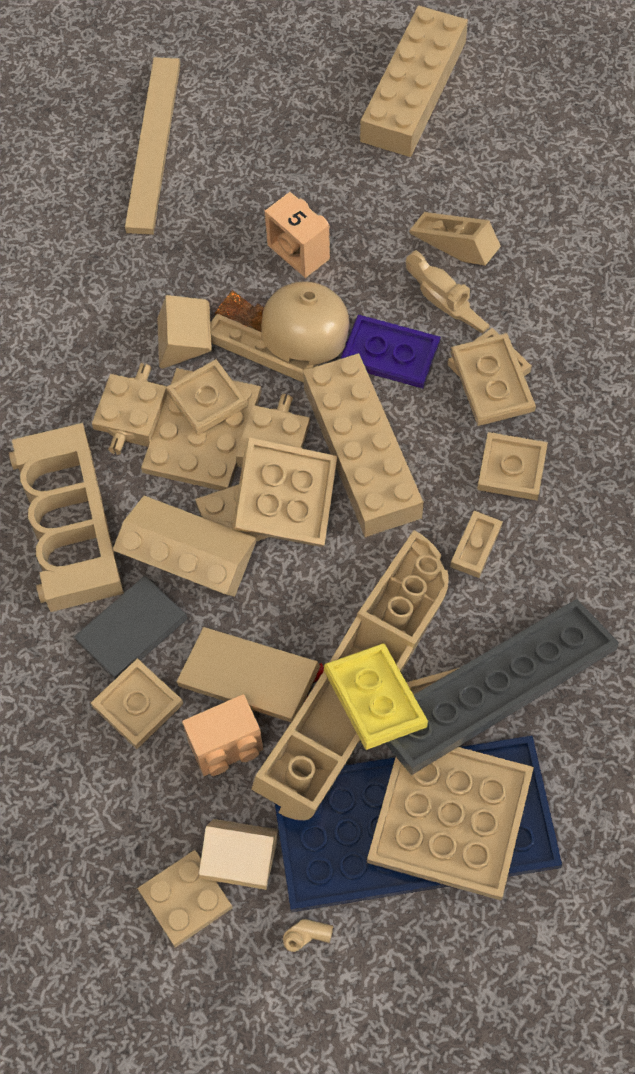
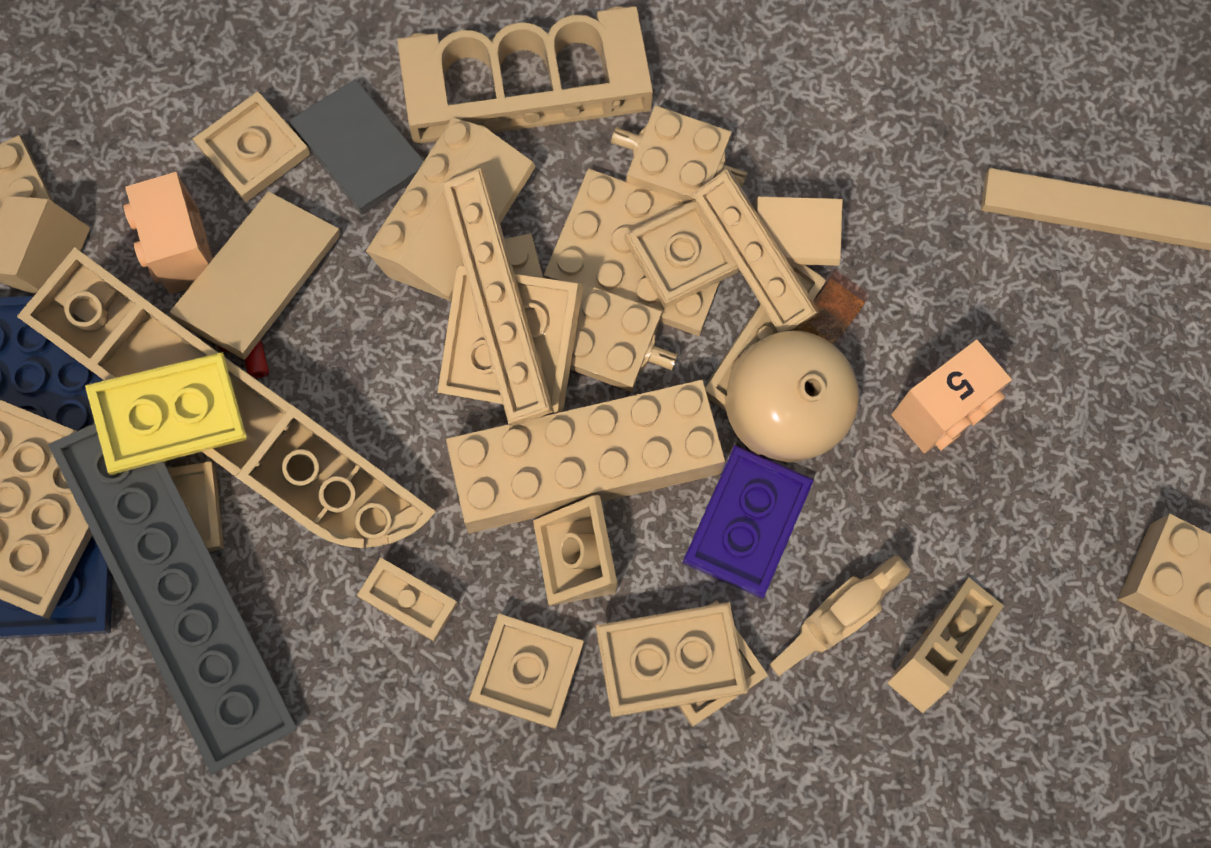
camera: 90 degrees right, 10 degrees up
none -> tan tile [441,168,554,426]
none -> tan slope [533,495,617,605]
none -> tan tile [692,169,820,332]

